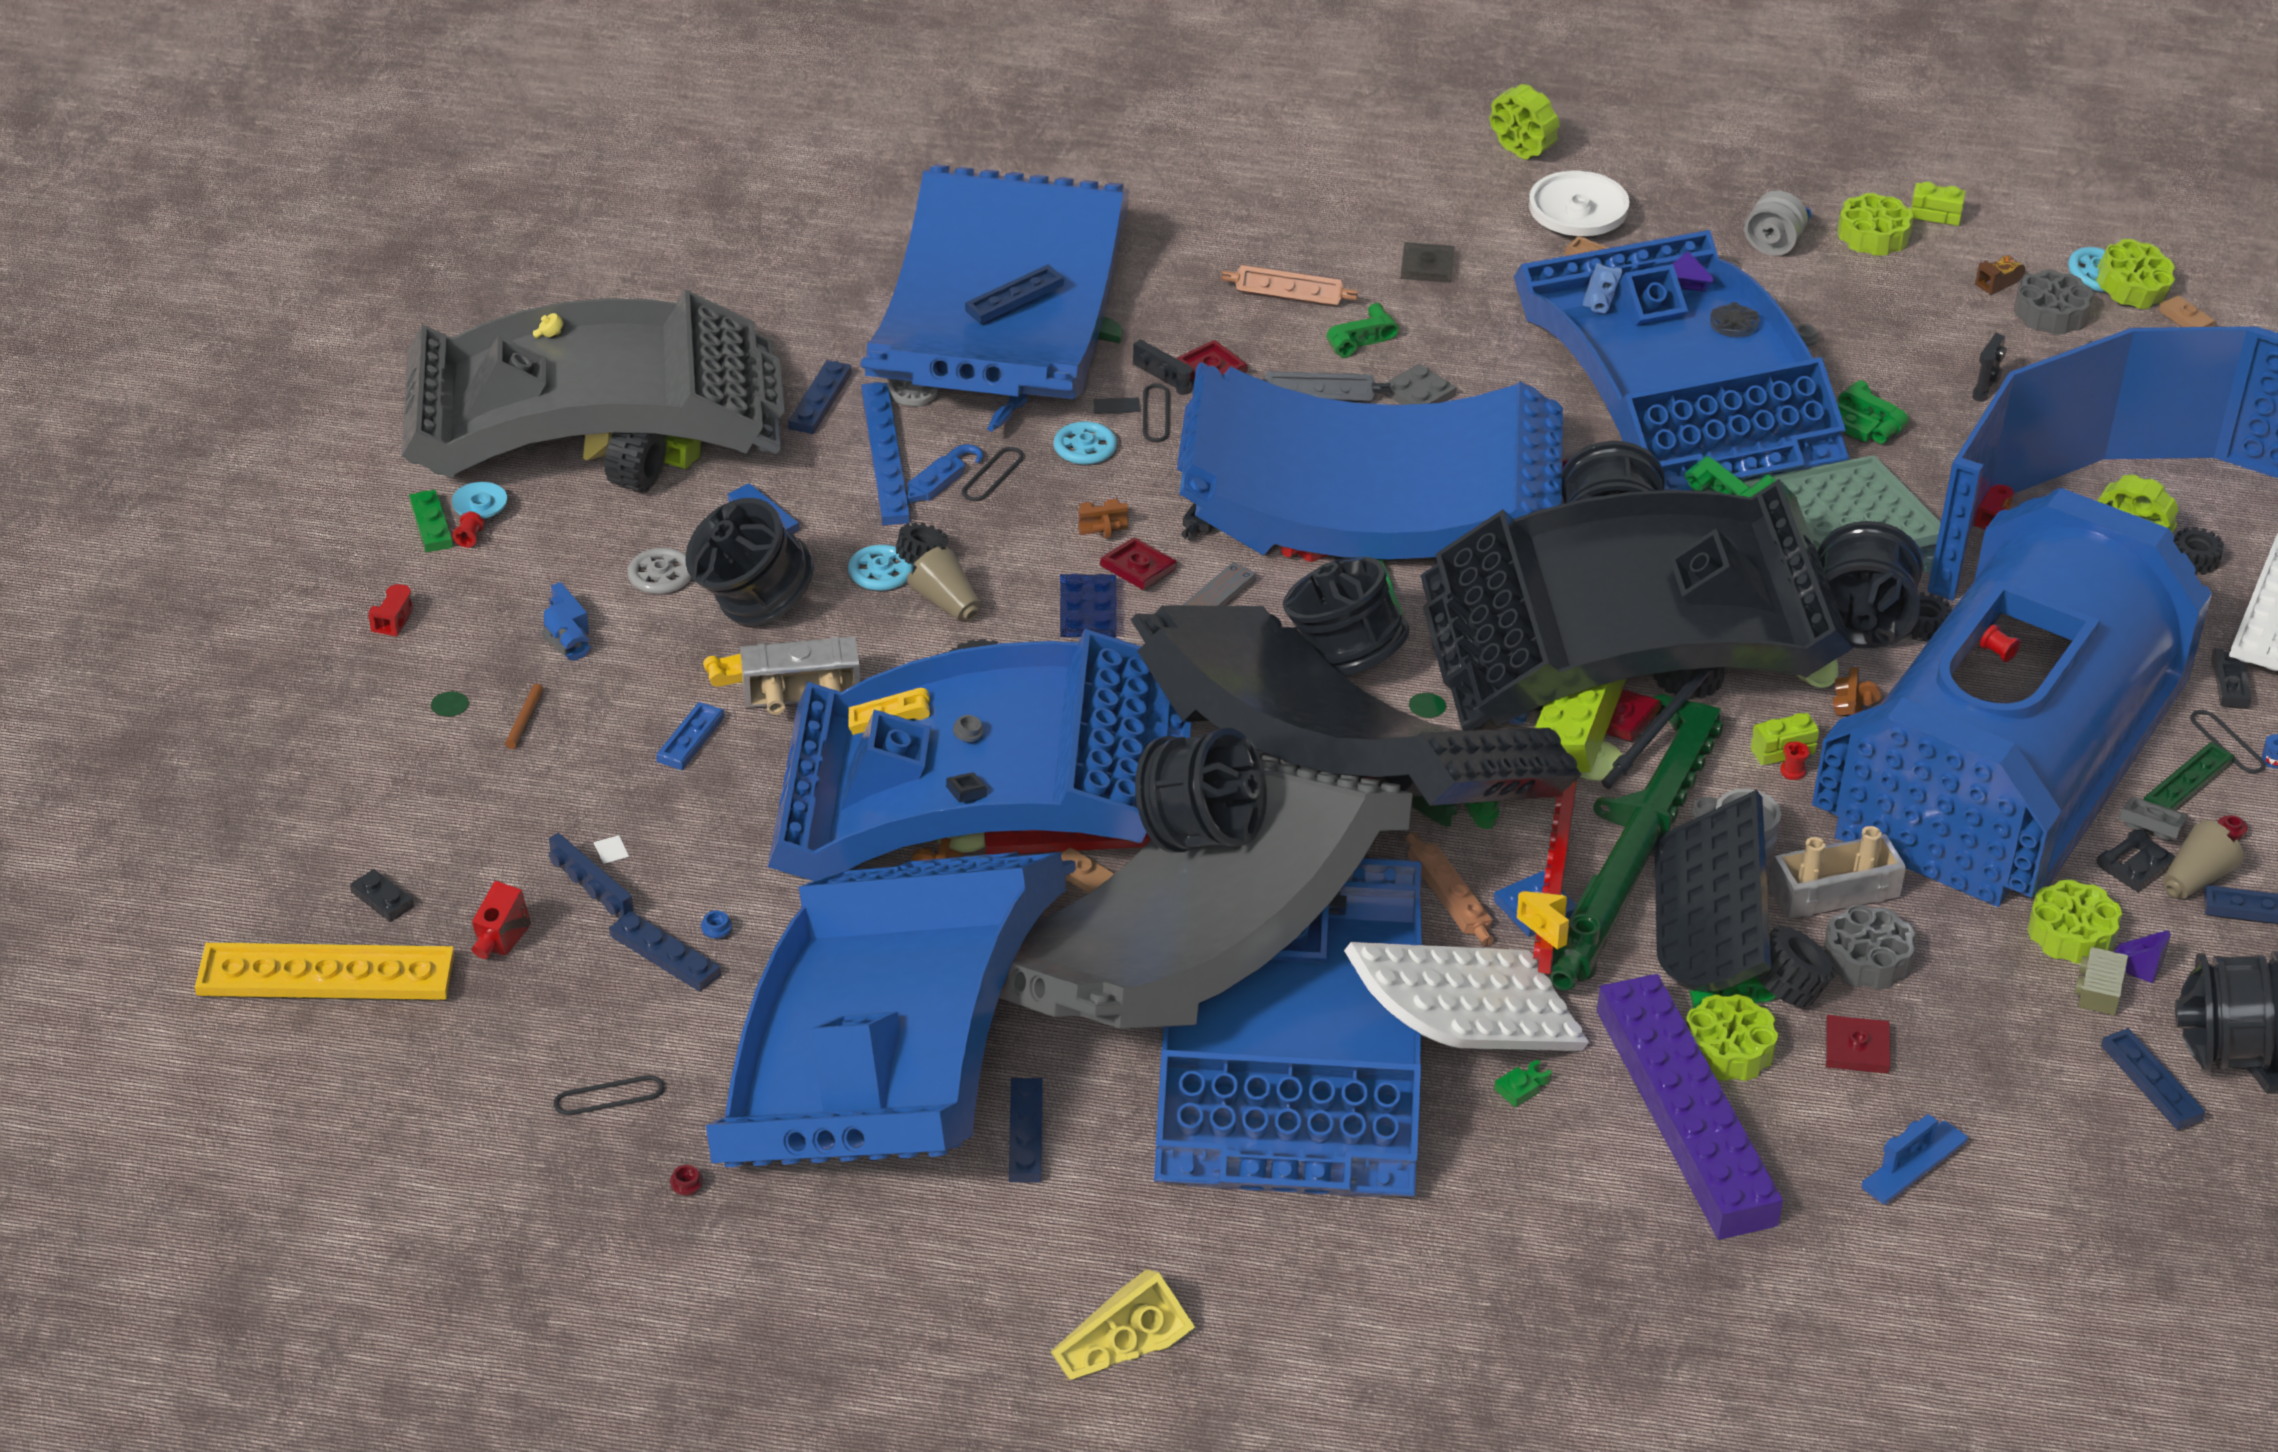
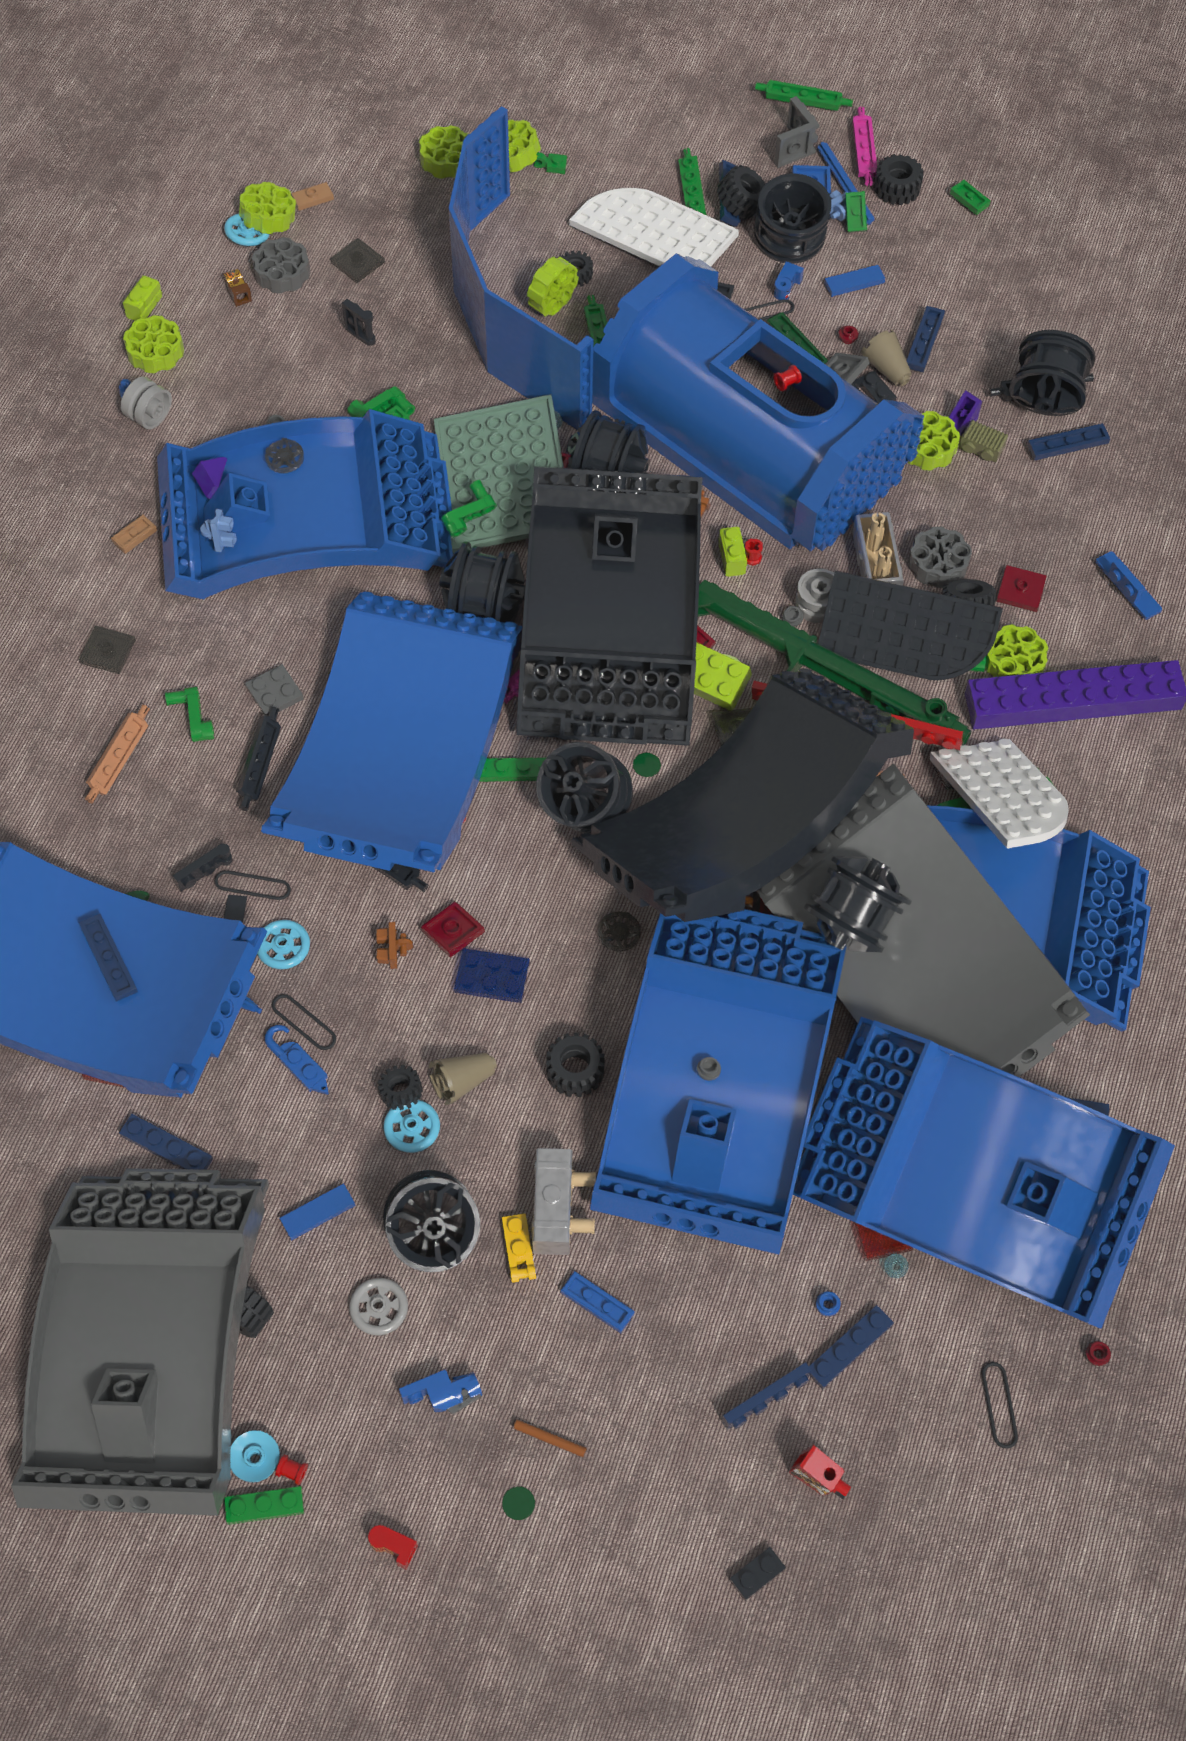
camera: 80 degrees left, 20 degrees up
yellow plate [195,942,454,1000] -> none
light yellow piece [533,313,563,339] -> none
white sticker [593,835,629,864] -> none
yellow plate [849,688,930,735] -> none
blue plate [861,382,910,526] -> none
black tile [946,772,987,803] -> none
dark red plate [1176,340,1248,381] -> none
dark grey tile [1183,562,1256,606] -> none
yellow slope [1517,891,1569,949] -> none
white dish [1529,171,1629,236] -> none
black bar [1601,668,1710,789] -> none

